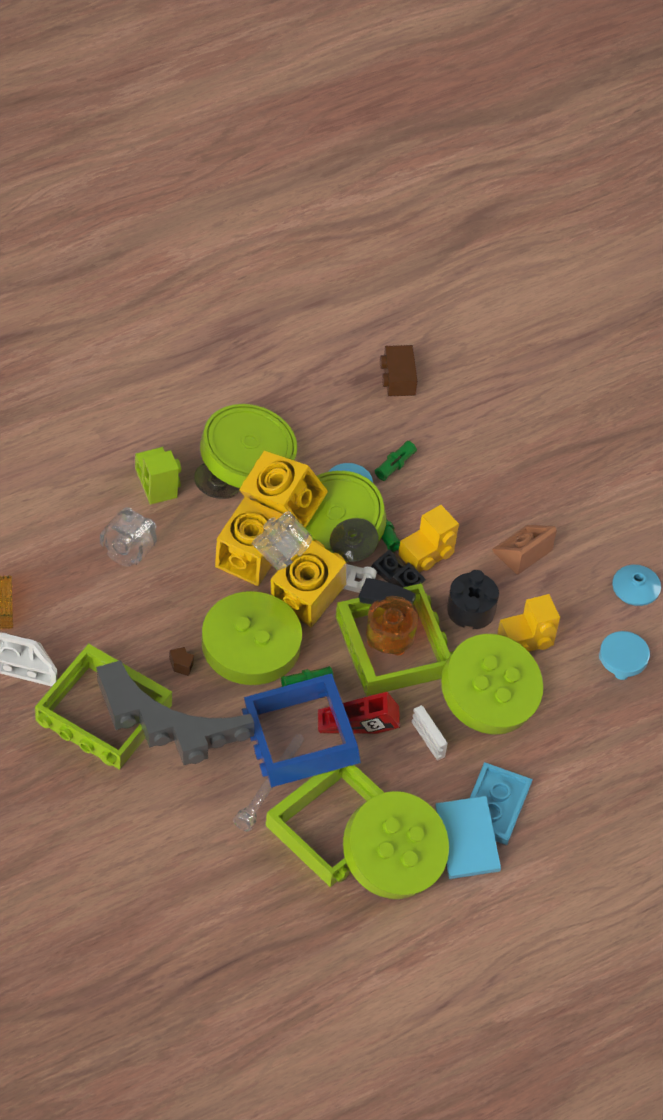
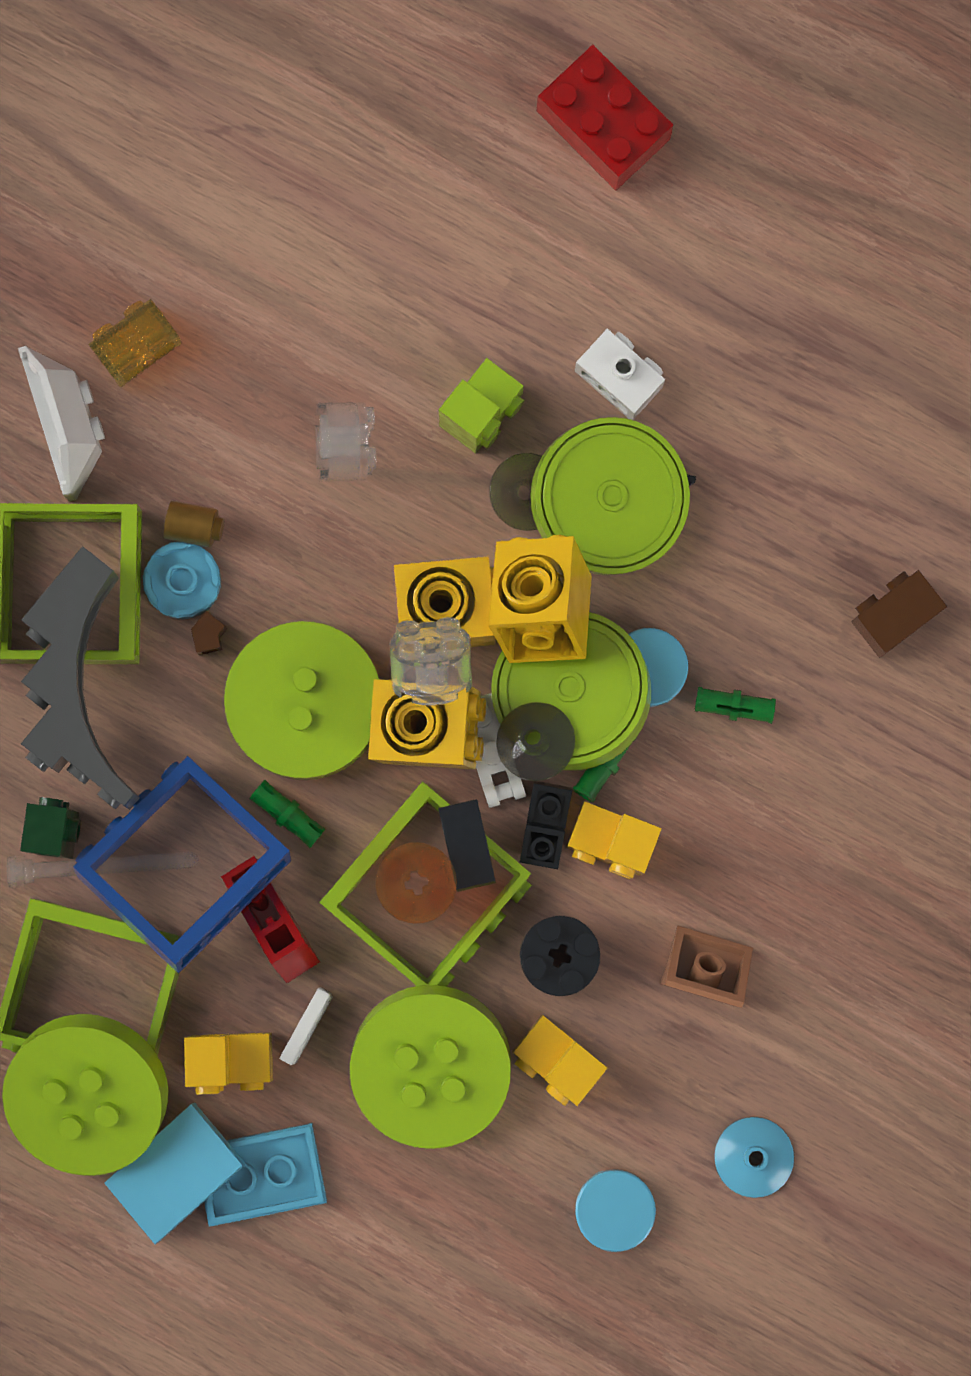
camera: 60 degrees right, 30 degrees up
none -> dark green brick [20,797,81,859]
none -> medium azure tile [143,542,221,620]
none -> pearl gold brick [164,501,224,547]
none -> yellow brick [184,1032,273,1094]
none -> red brick [536,44,674,191]
none -> white brick [575,328,665,420]

